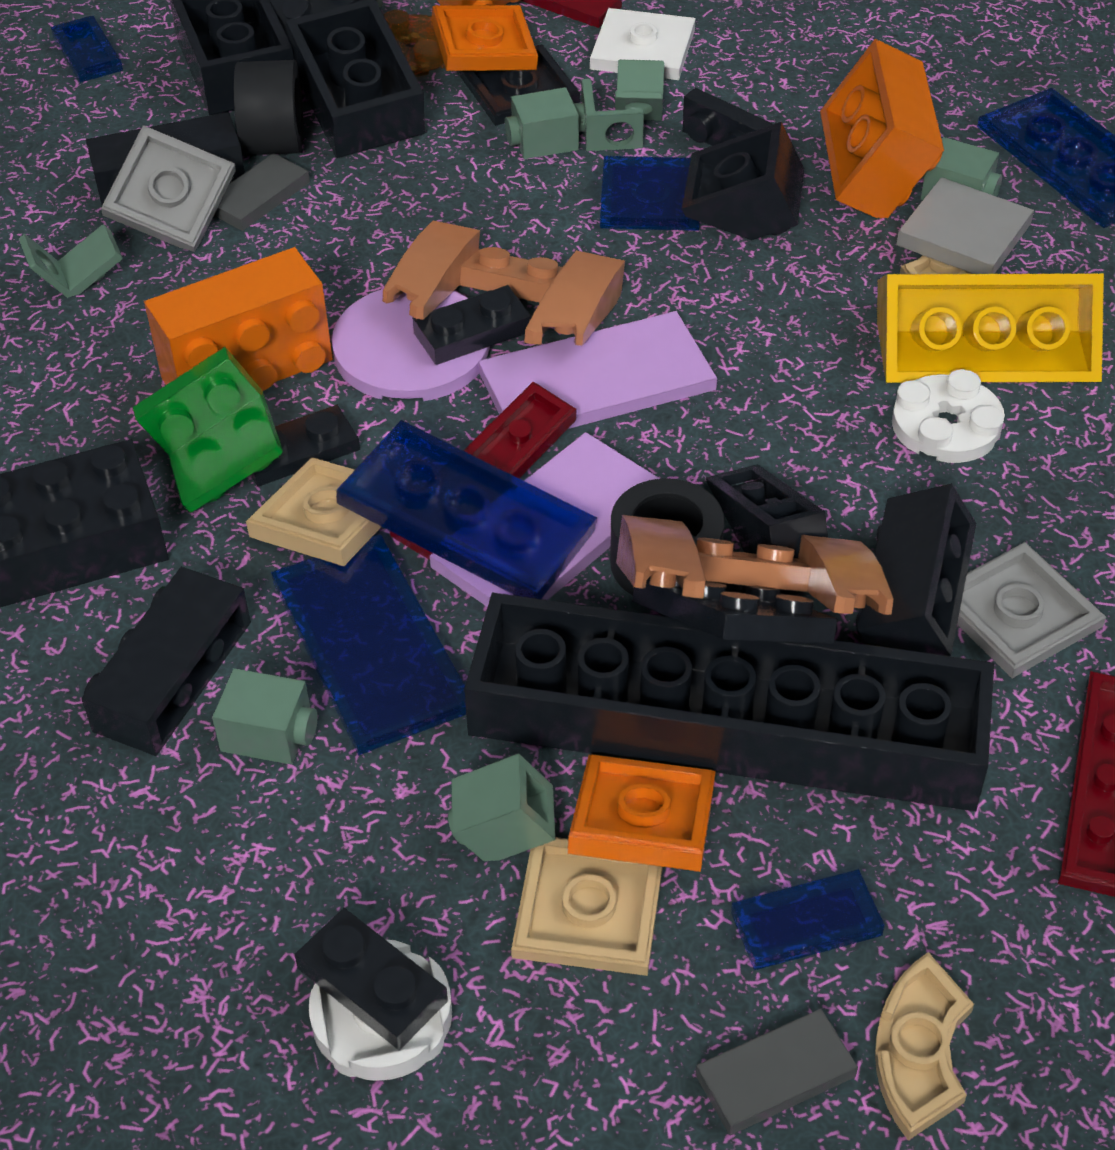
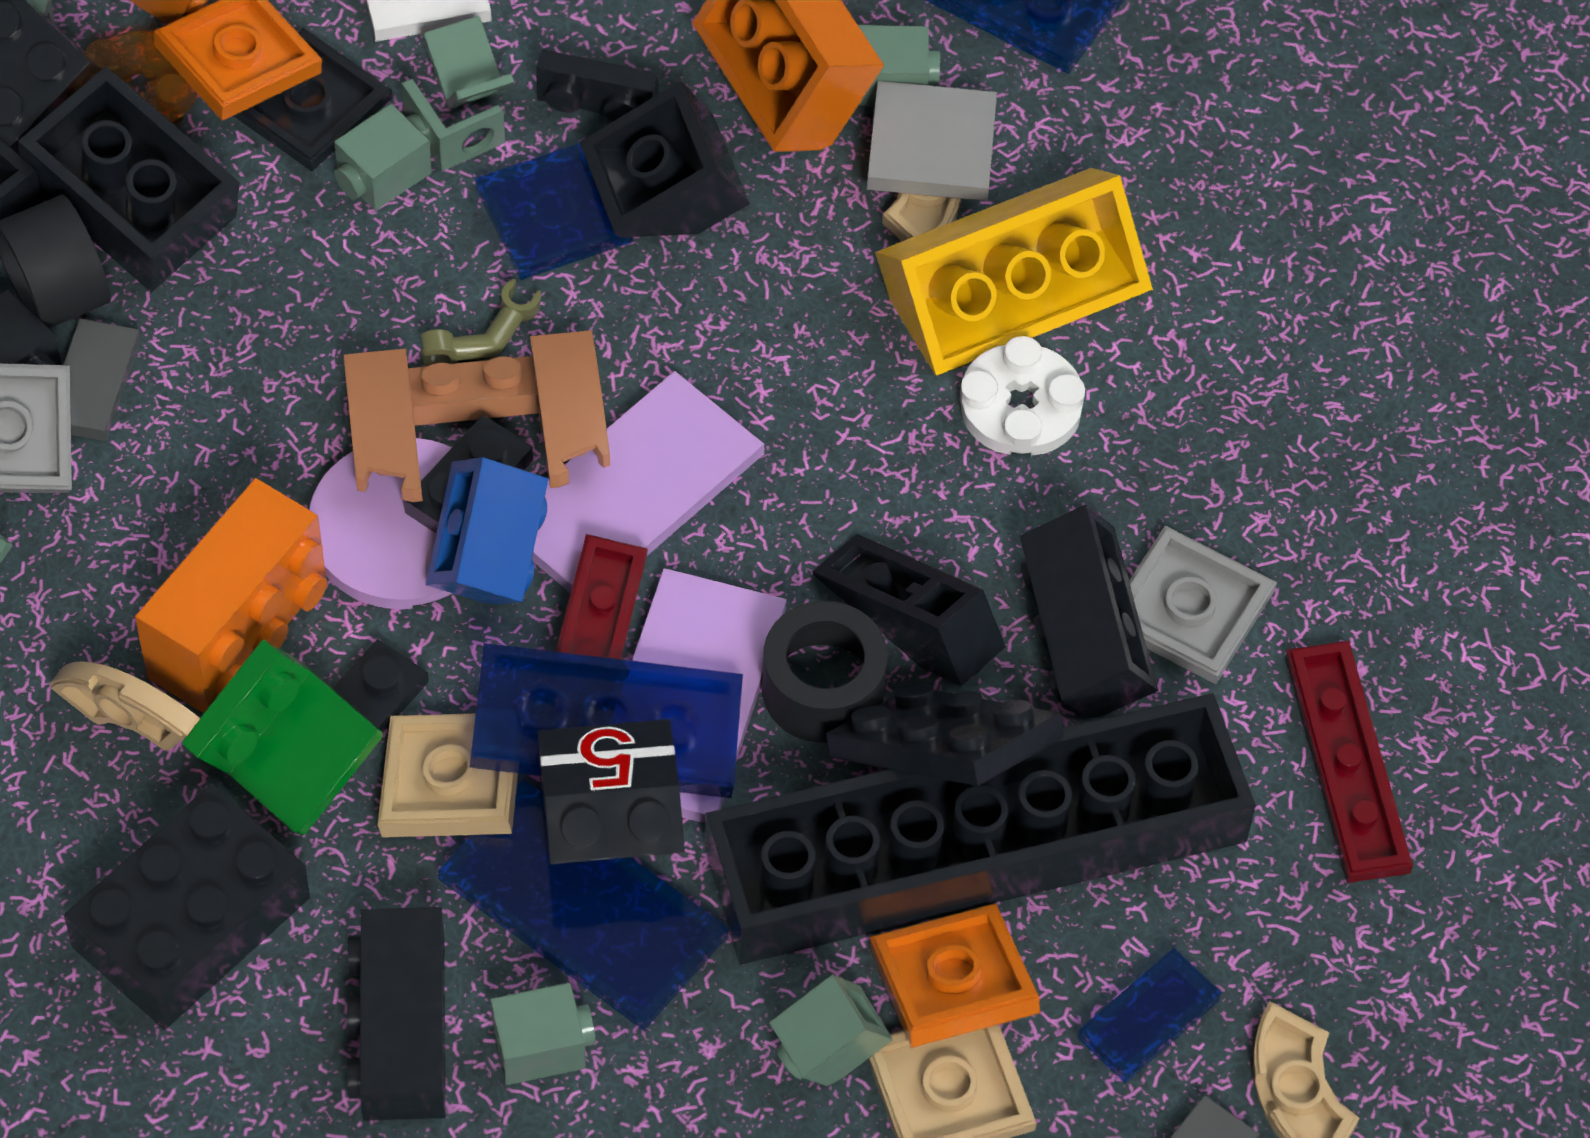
camera: 30 degrees left, 10 degrees up
nougat wedge [616,515,894,615] -> none
none -> tan tile [49,661,200,751]
none -> olive arm [420,279,541,367]
none -> blue brick [425,457,549,605]
none -> black slope [537,719,685,864]

